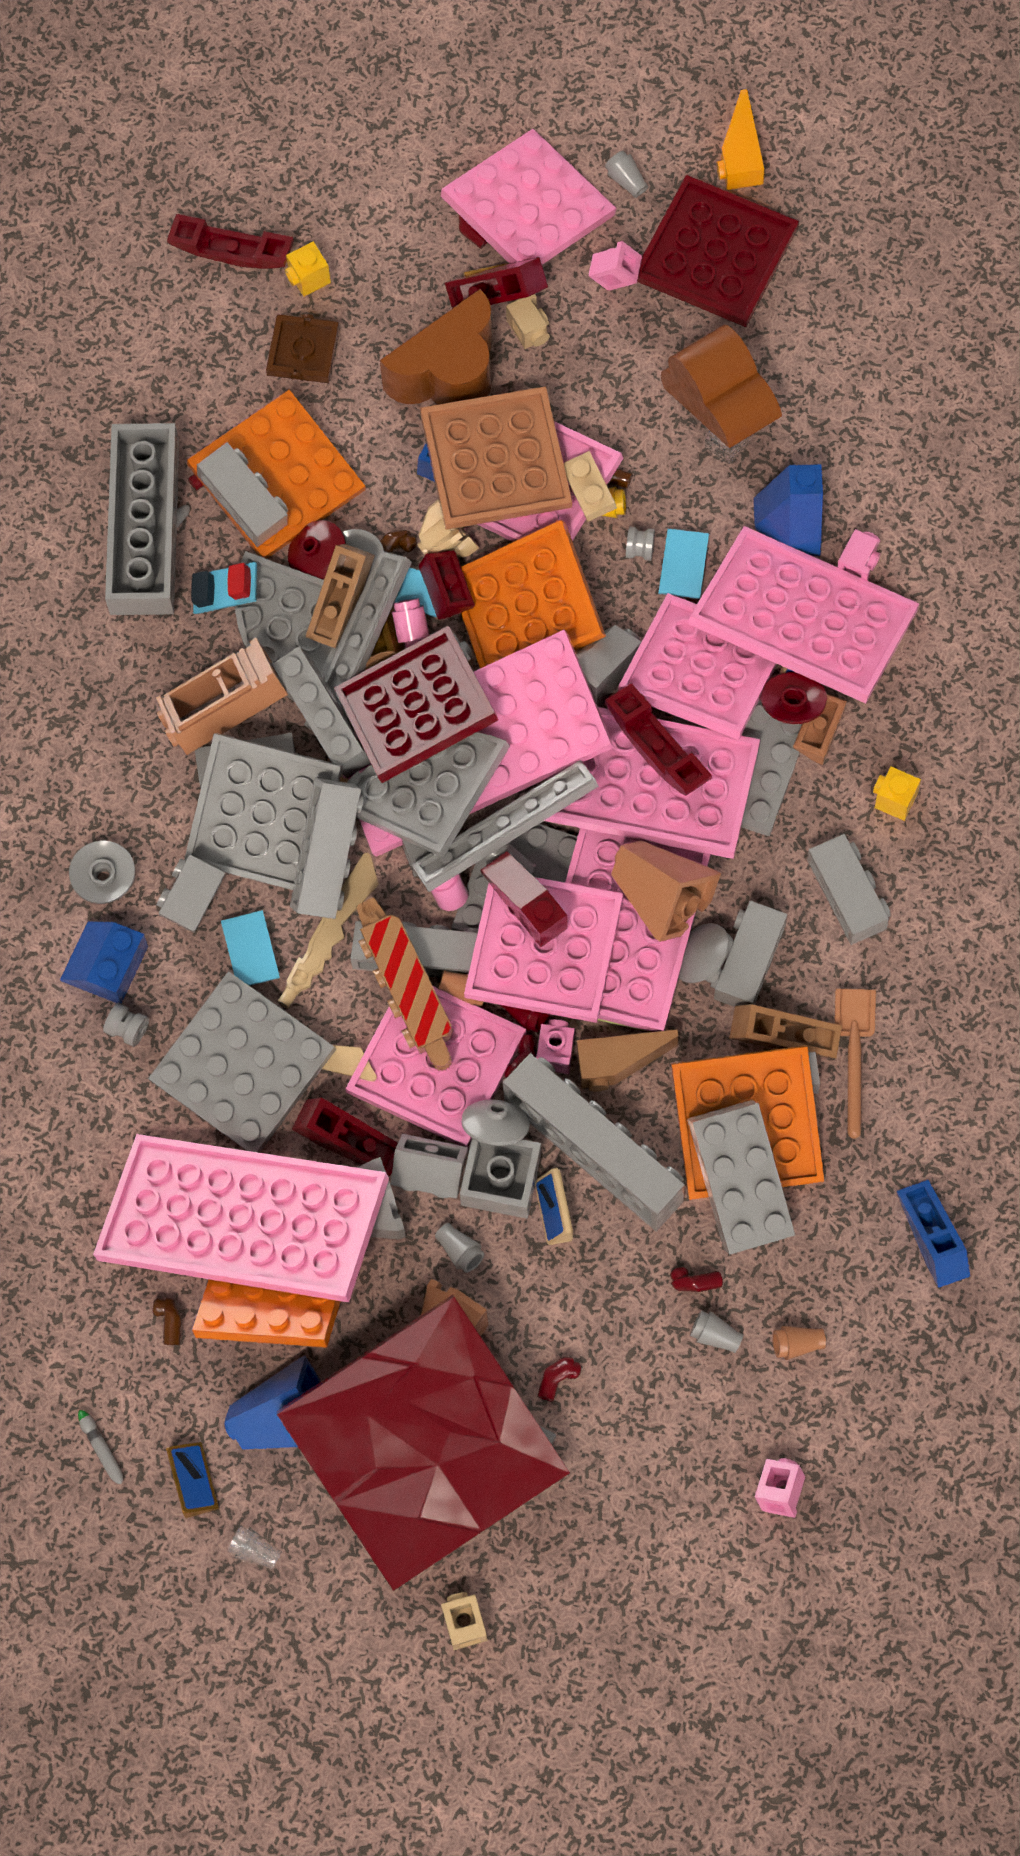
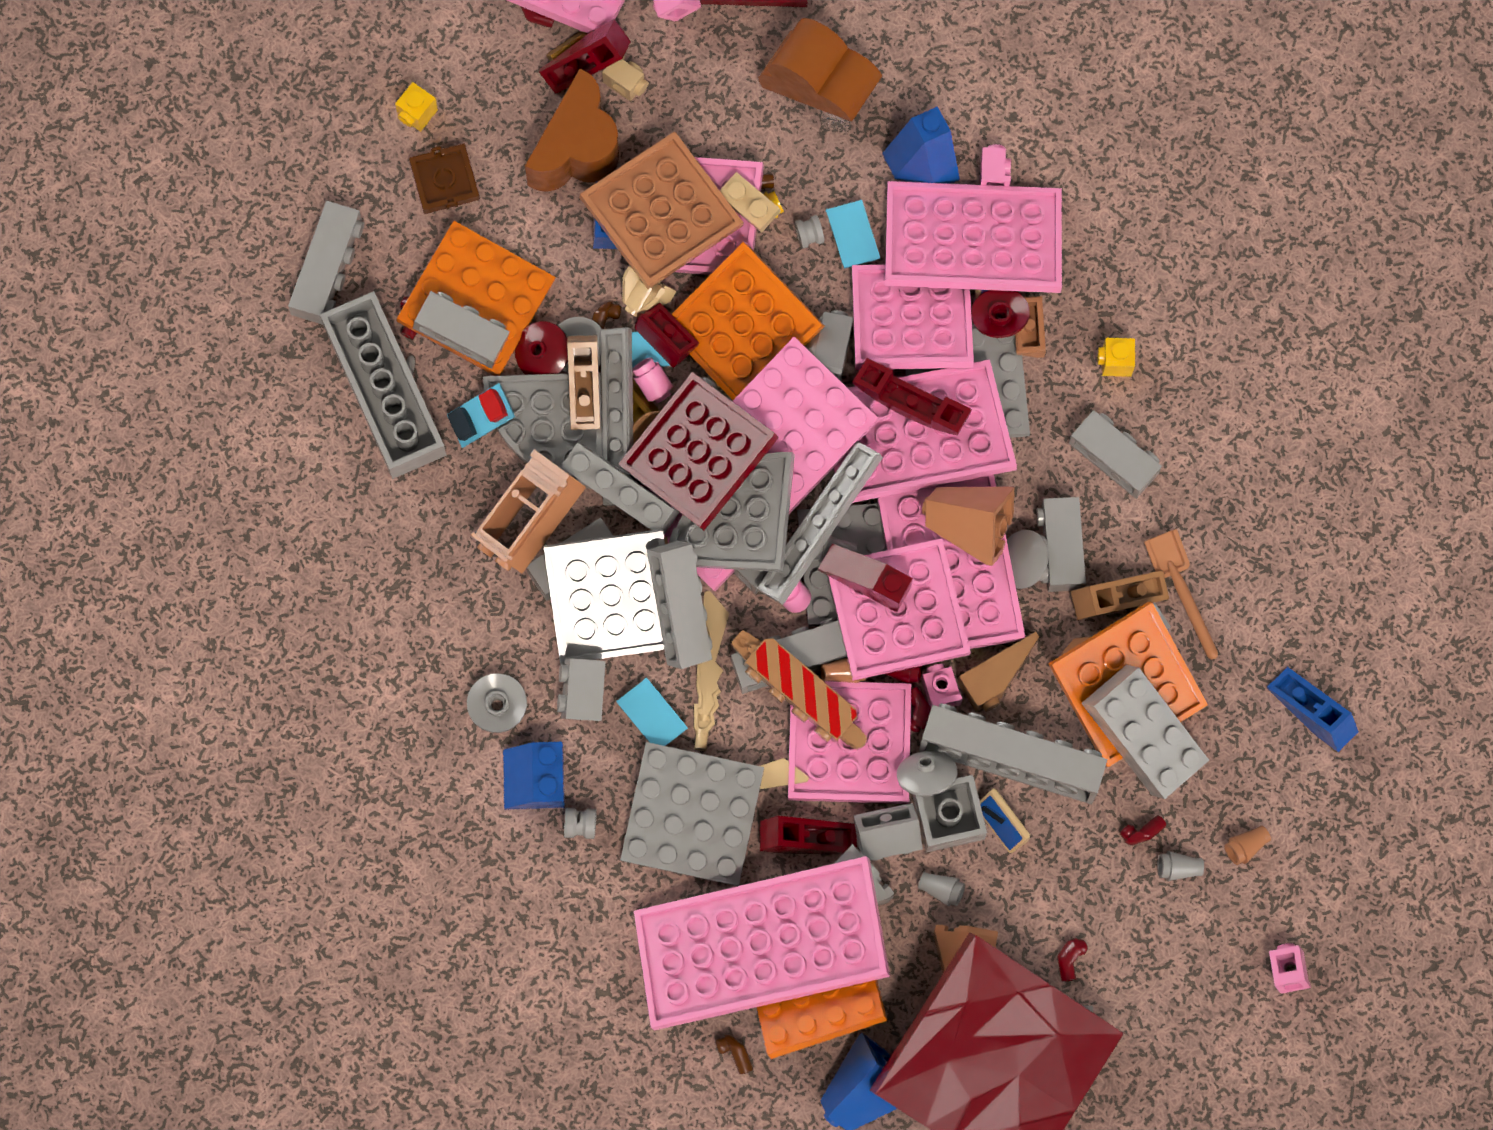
camera: 30 degrees left, 5 degrees up
dark red slope [167,214,294,269] -> none
none -> light grey brick [288,201,364,325]

